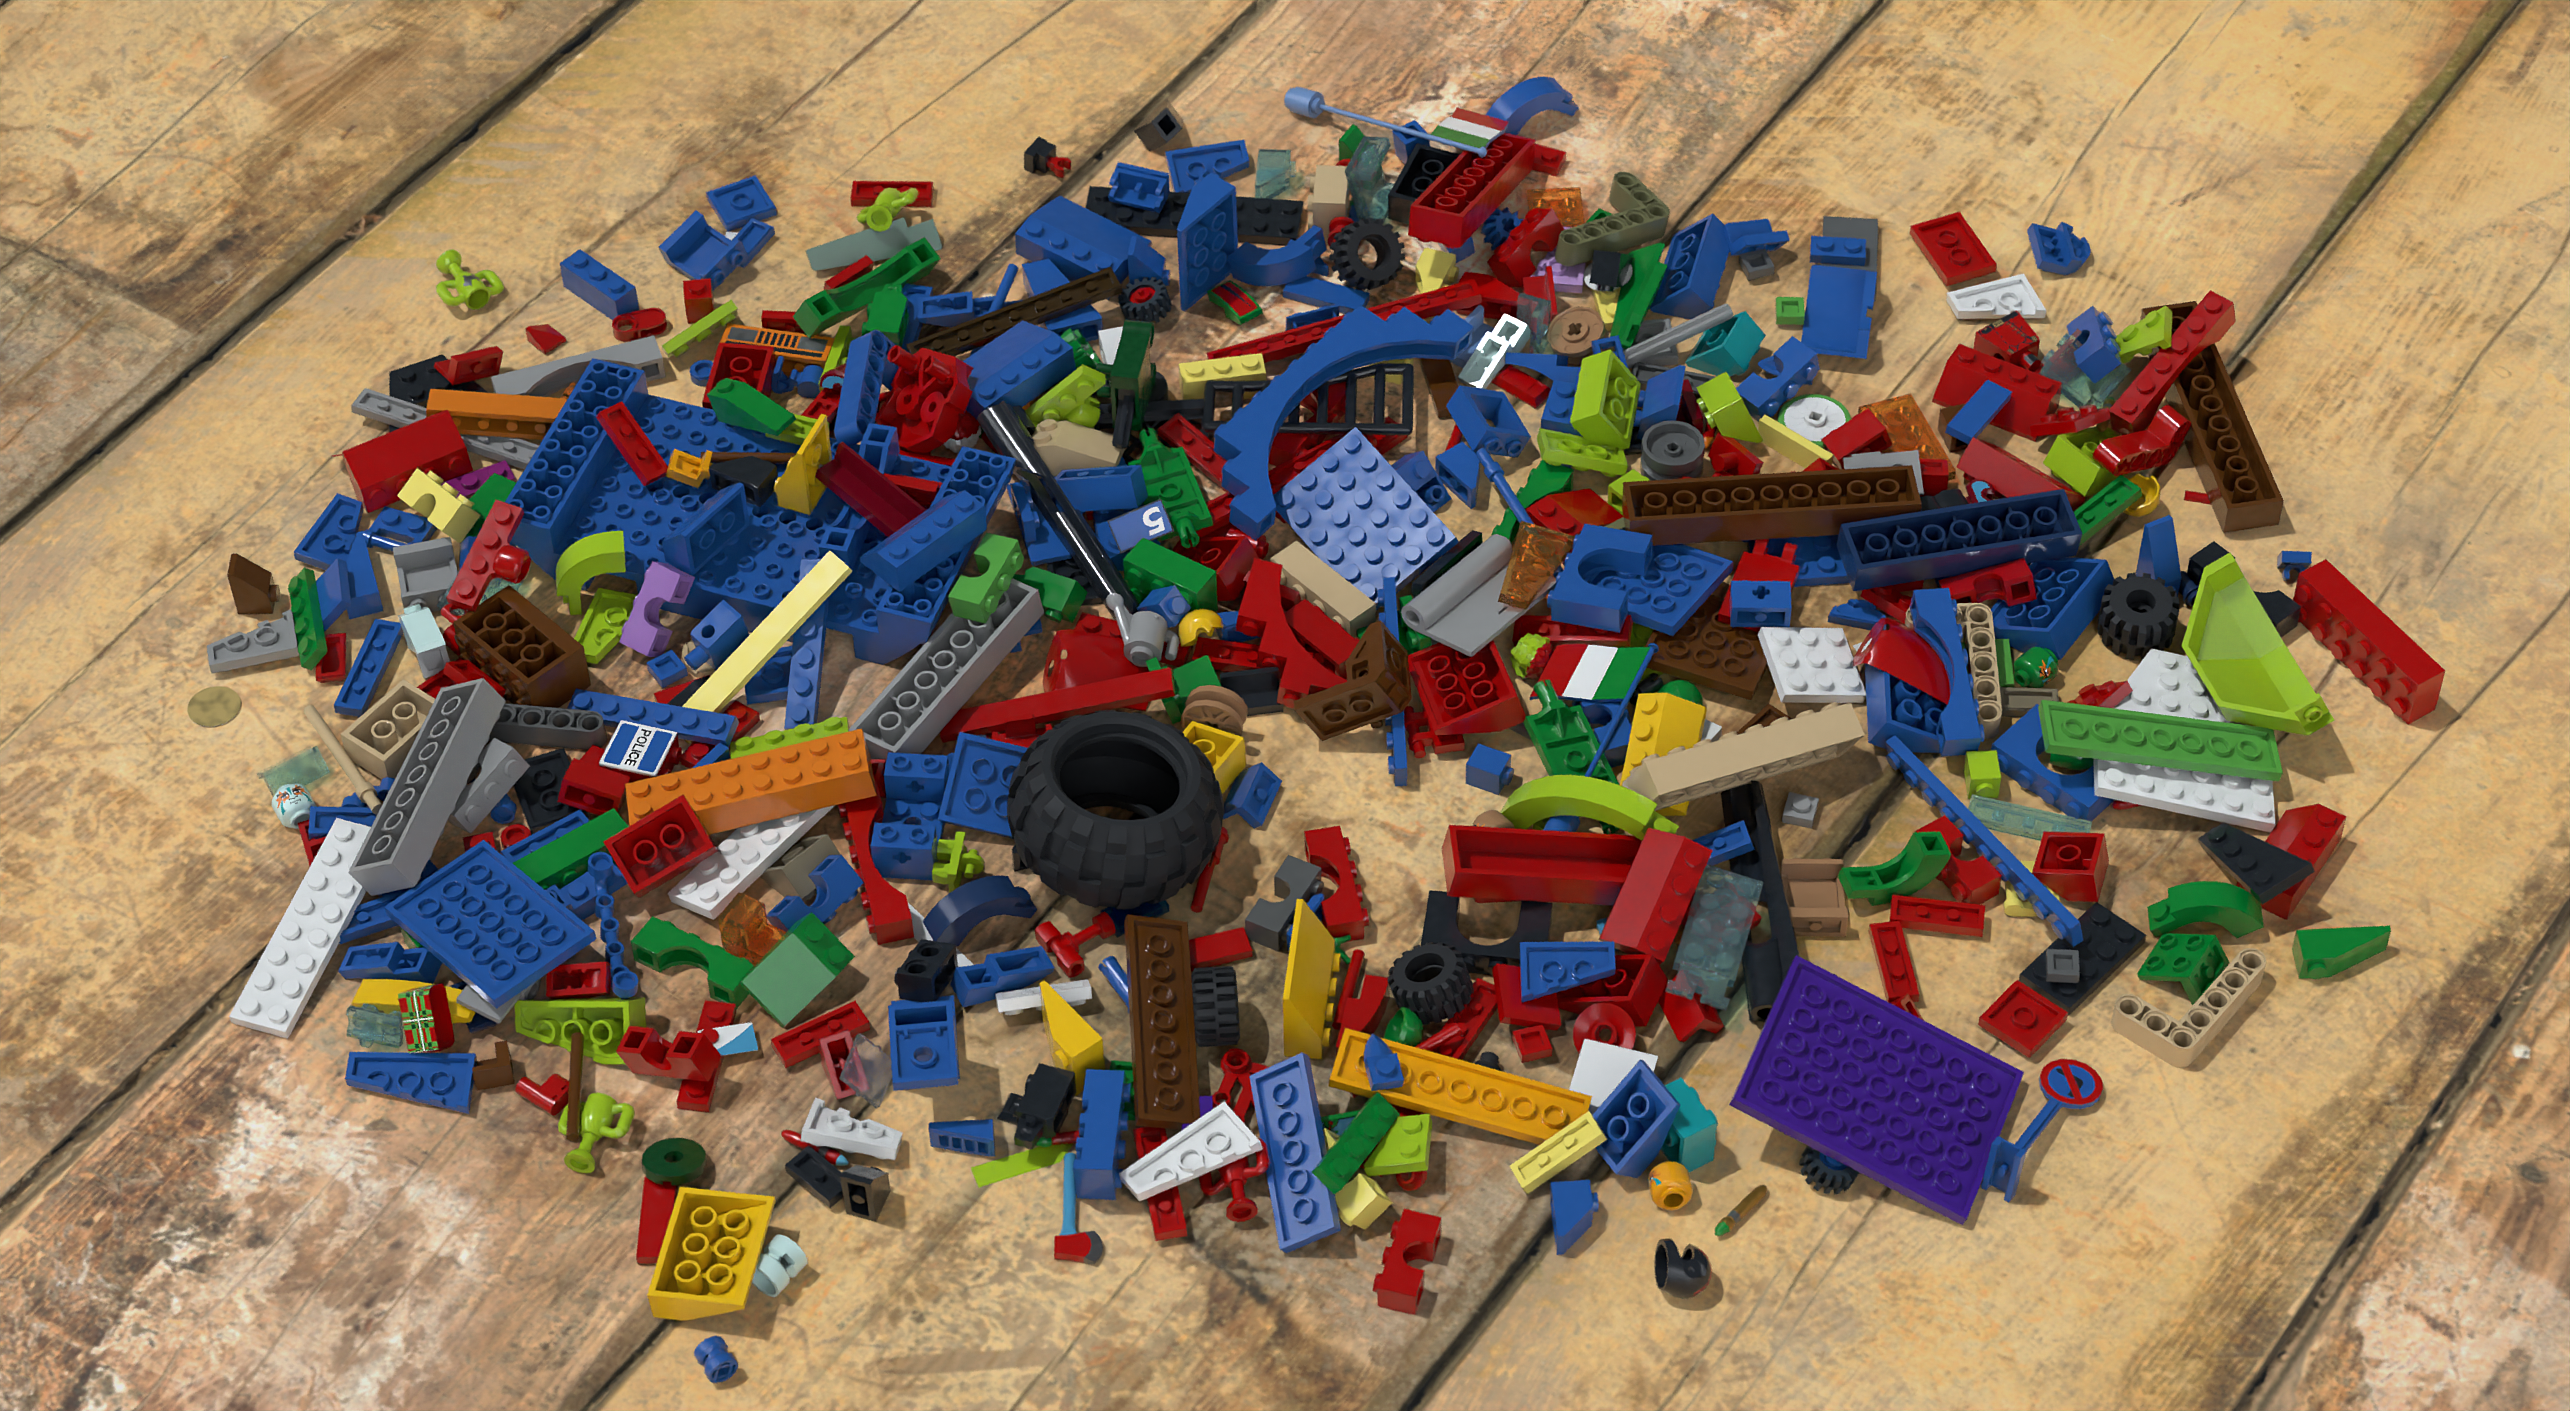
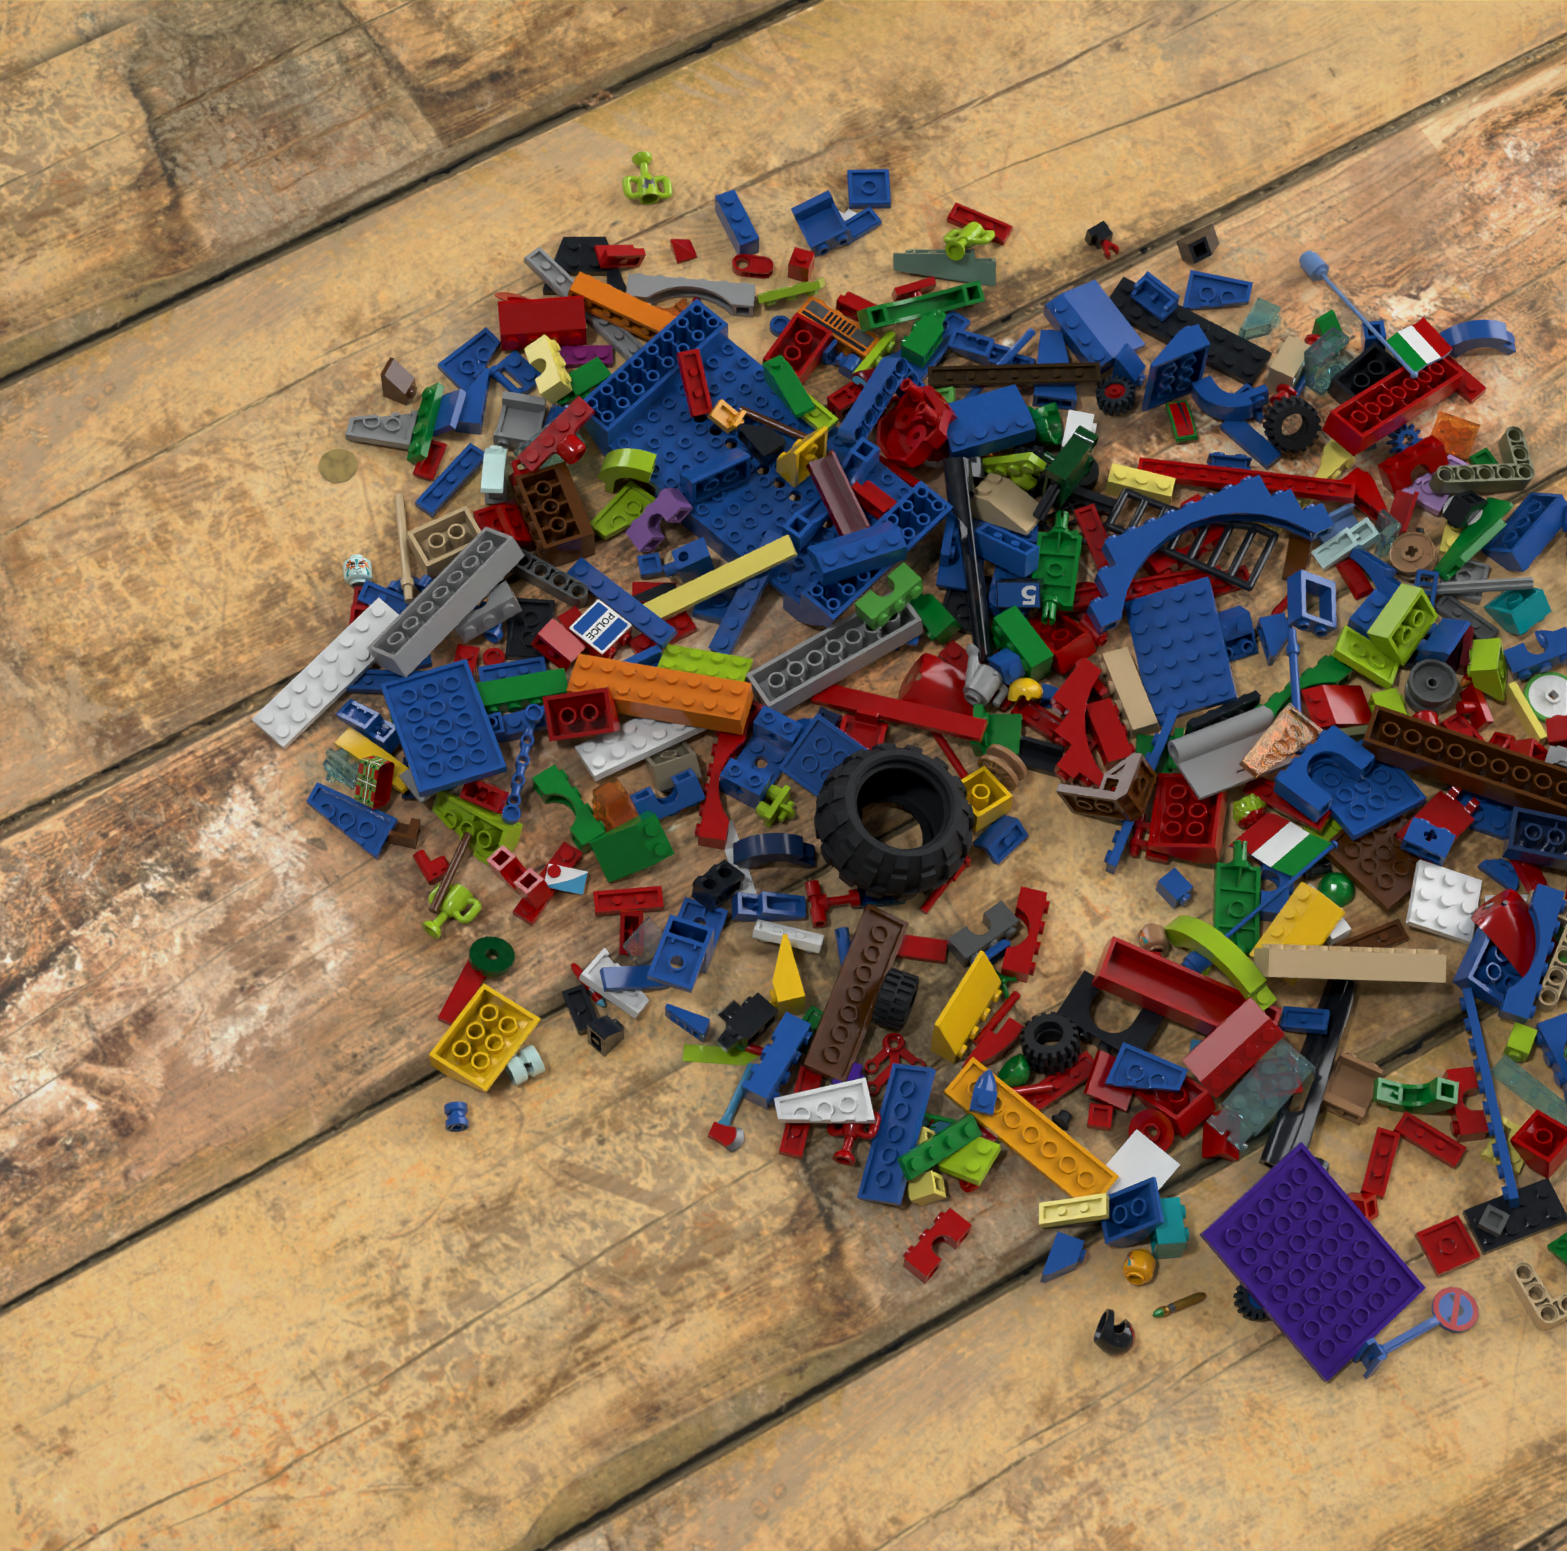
camera: 20 degrees right, 15 degrees up
clear light blue panel [257,746,330,797] -> none
light grey plate [1782,792,1819,829] -> none
none -> blue tile [600,965,670,992]

